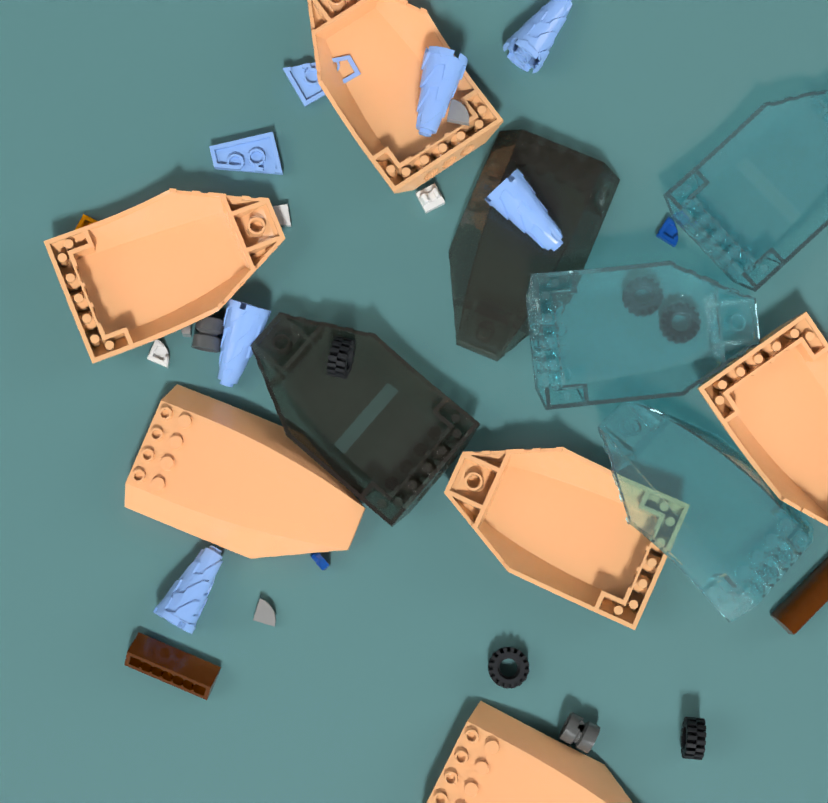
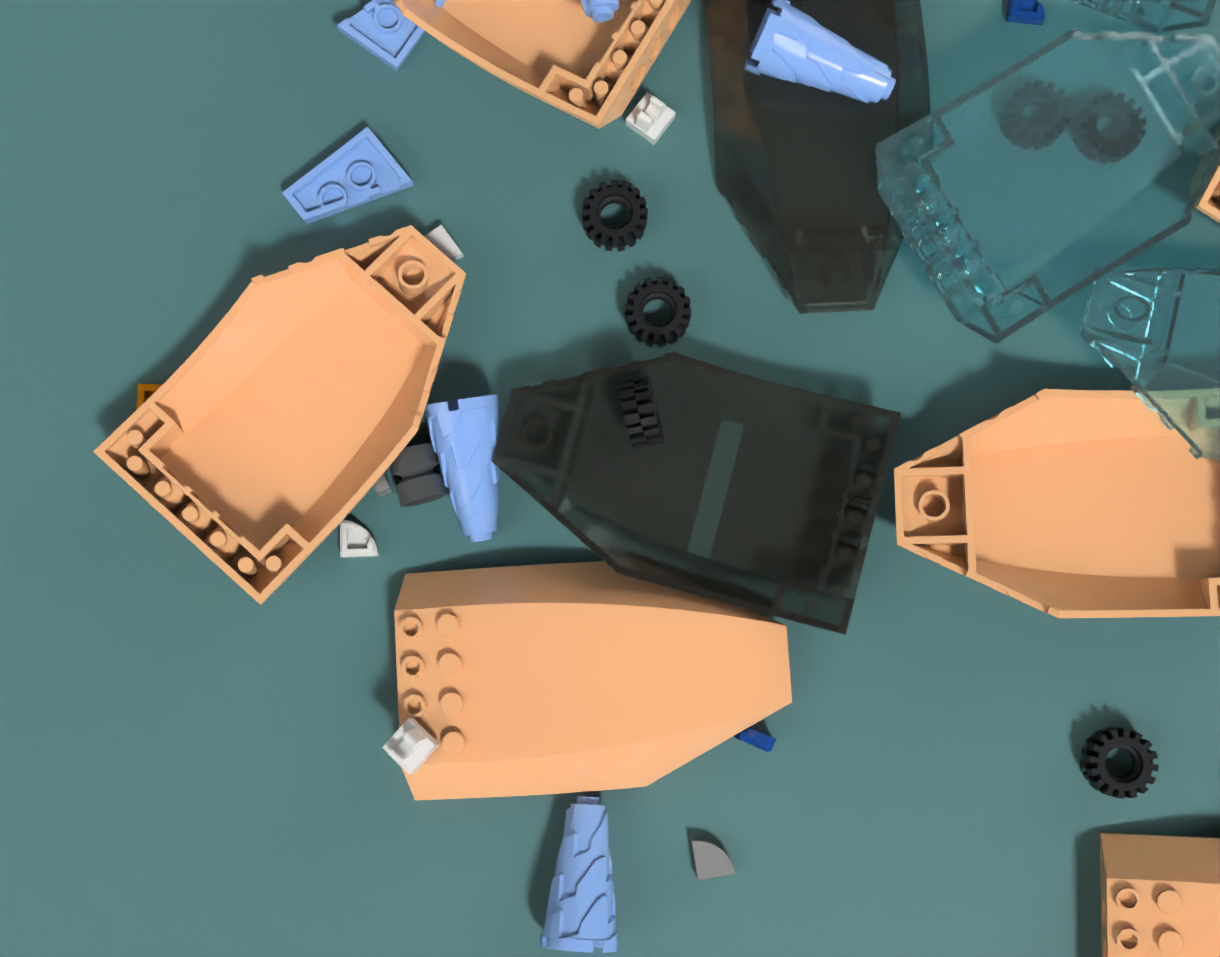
camera: 25 degrees left, 0 degrees up
none -> white tile [382,718,440,775]
none -> black tyre [582,180,648,251]
none -> black tyre [625,277,692,348]

